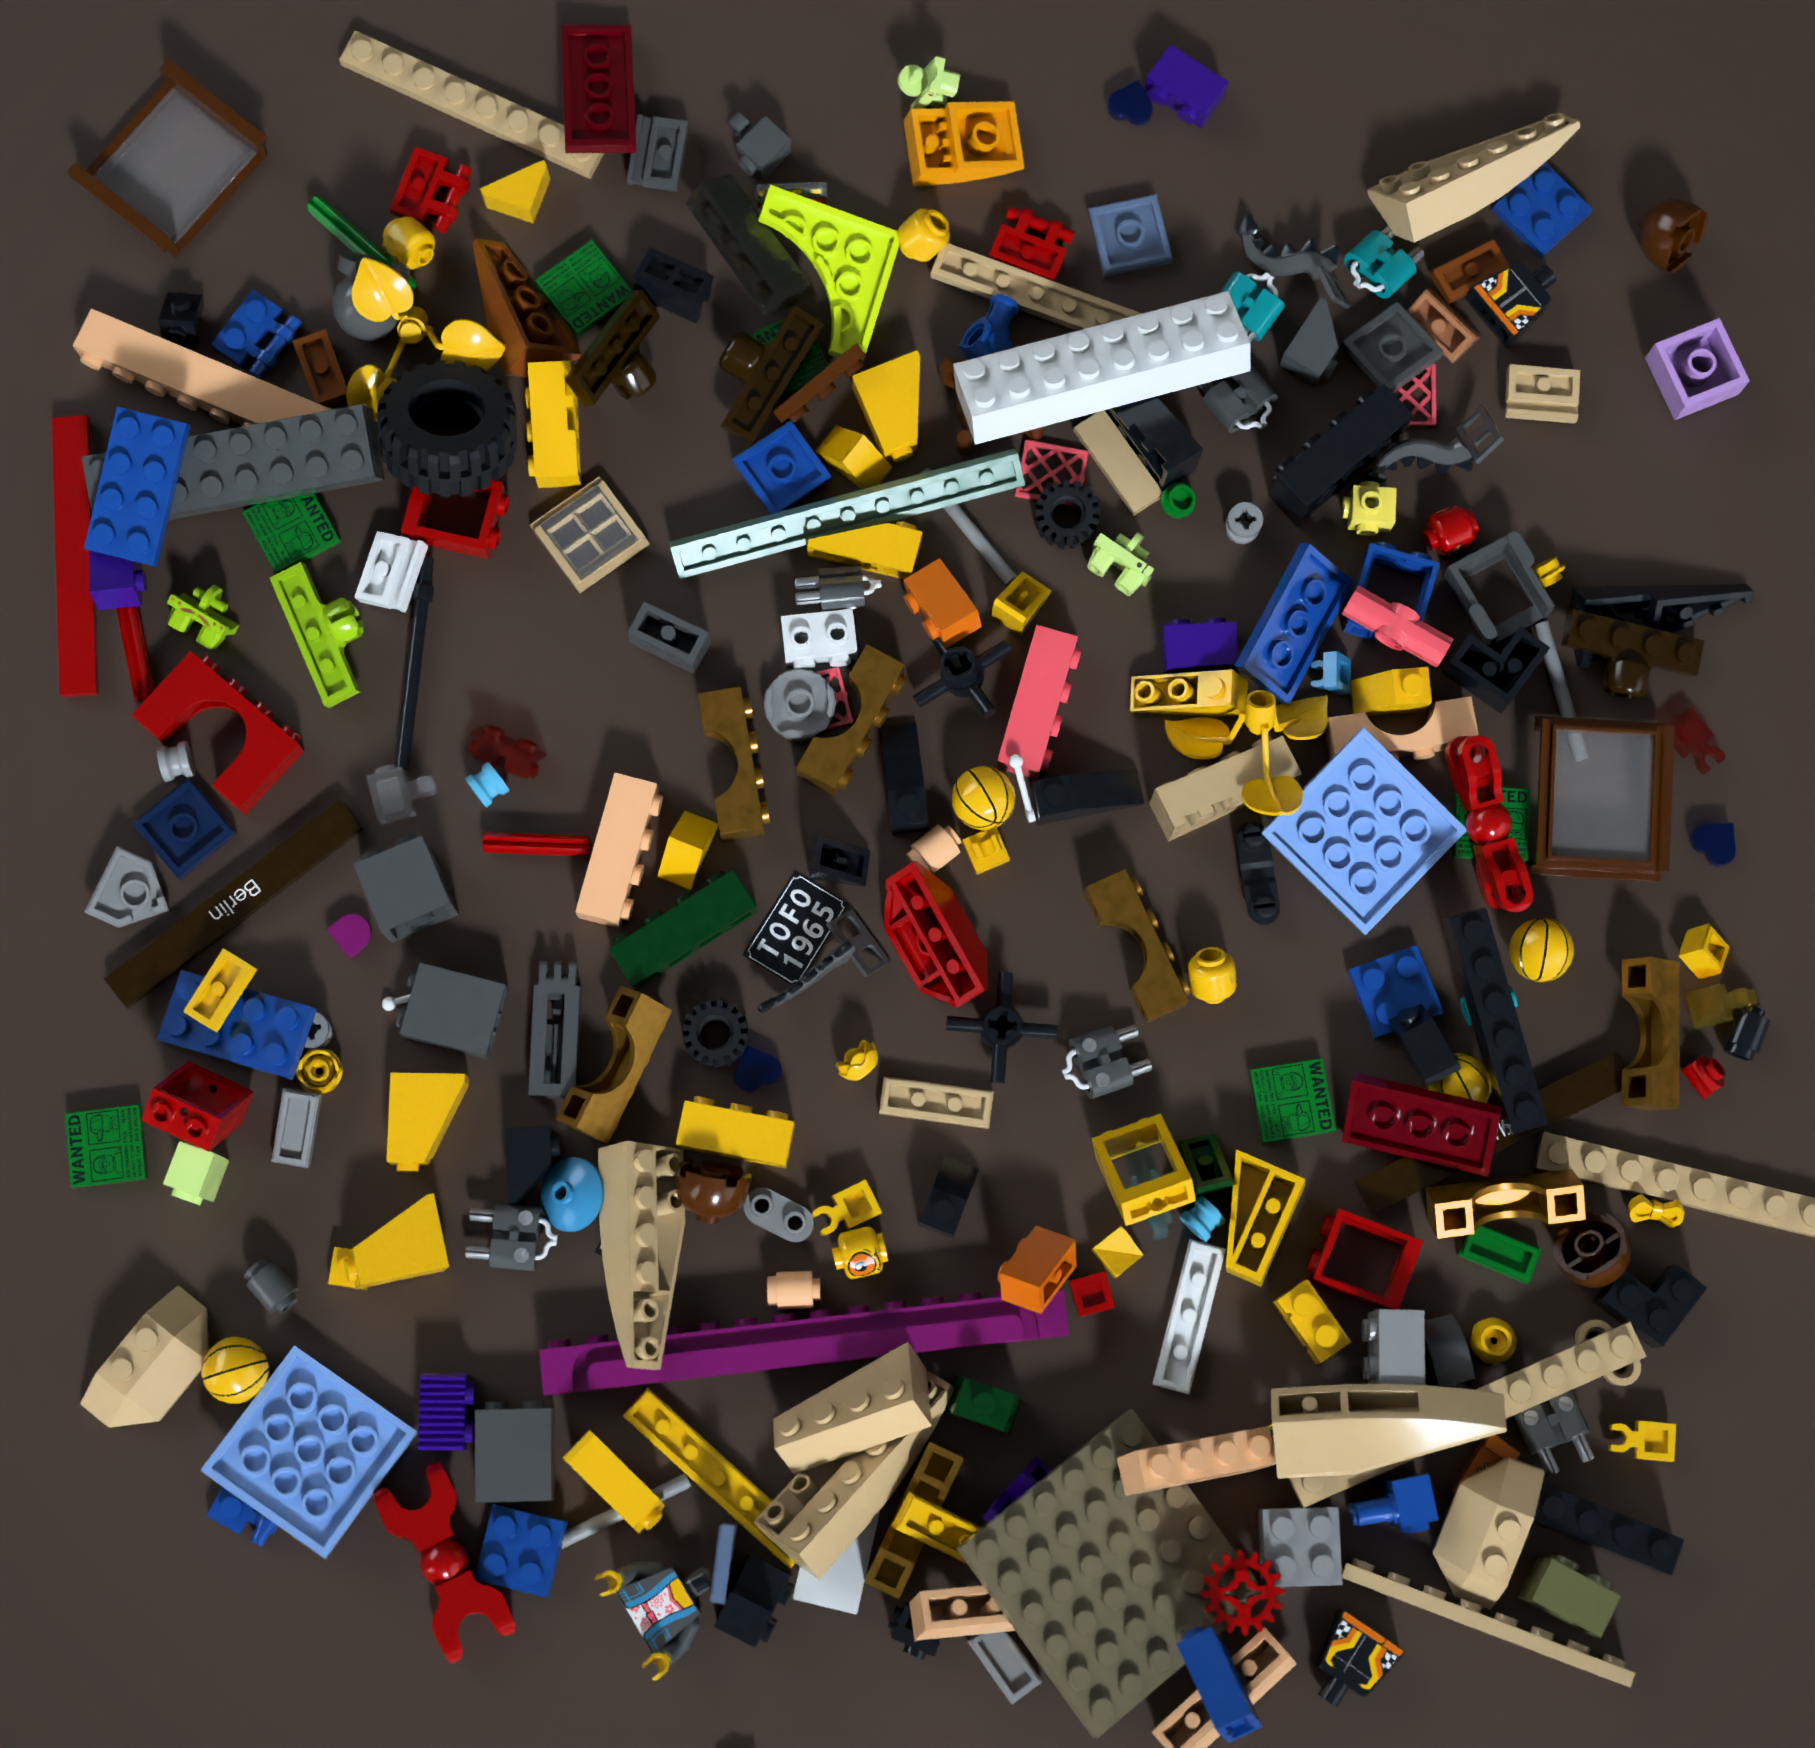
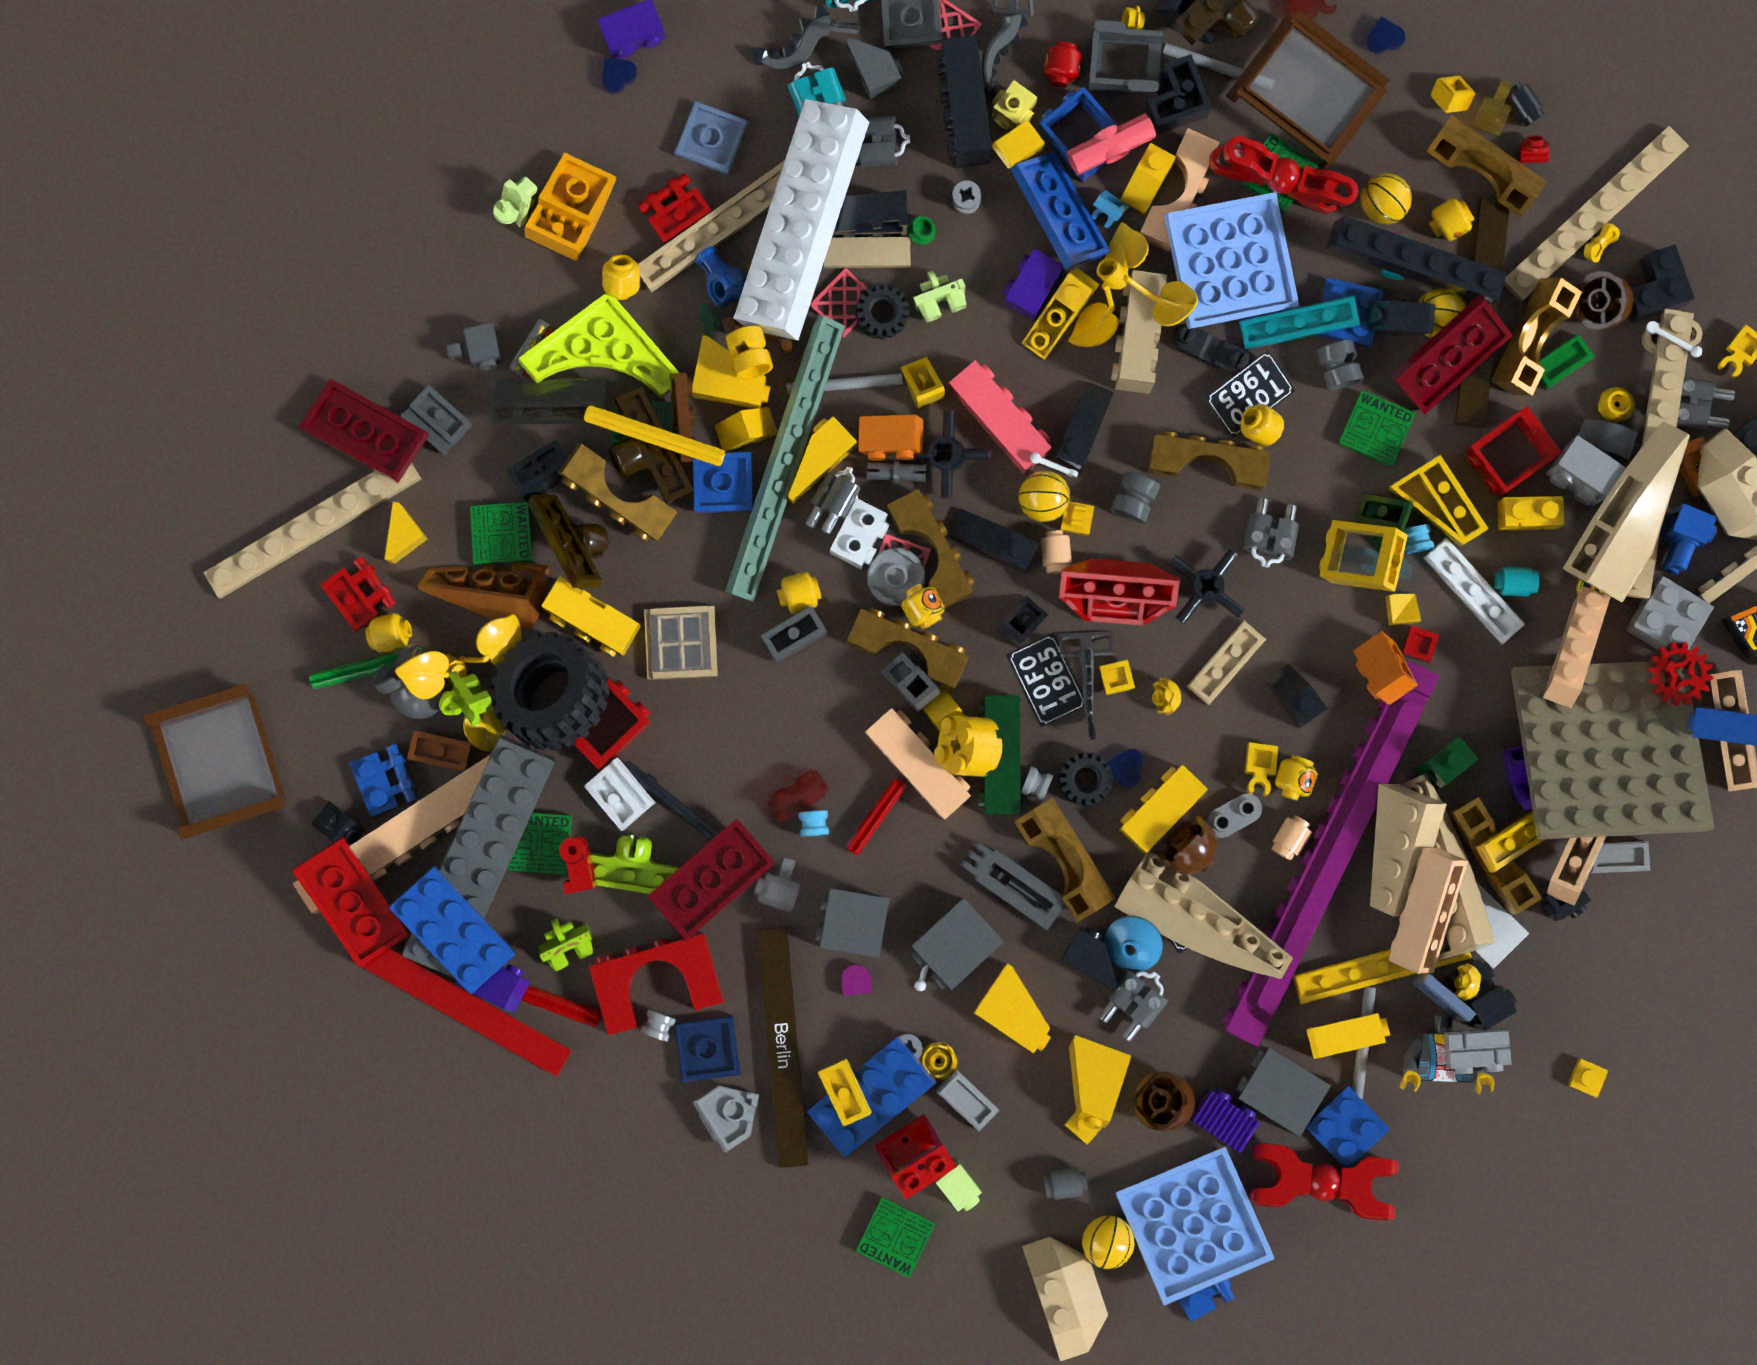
camera: 55 degrees left, 5 degrees up
none -> red plate [292,836,410,968]
none -> lime hips [439,671,493,727]
none -> pearl gold arch [558,444,677,542]
none -> red leg [559,835,597,894]
none -> yellow axle [584,405,725,466]
none -> dark red plate [647,818,775,942]
none -> clear green plate [697,303,721,339]
none -> yellow wheel [725,326,773,380]
none -> yellow head [777,572,822,614]
none -> dark grey pin [867,460,926,483]
none -> dark grey brick [881,652,940,712]
none -> yellow head [901,584,945,630]
none -> yellow brick [934,715,1002,777]
none -> yellow slope [992,120,1045,169]
none -> light grey wheel [1020,766,1053,802]
none -> yellow plate [1099,660,1135,696]
none -> dark grey wheel [1110,471,1161,524]
none -> reddish brown cylinder [1135,1071,1195,1132]
none -> black sticker [1205,350,1295,438]
none -> teal tile [1239,295,1360,350]
none -> dark grey wheel [1316,340,1364,391]
none -> light nougat brick [1389,848,1468,974]
none -> yellow head [1429,198,1475,241]
none -> light grey brick [1444,1028,1512,1074]
none -> yellow plate [1454,963,1481,1001]
none -> teal brick [1494,566,1539,596]
none -> white hinge [1646,321,1702,357]

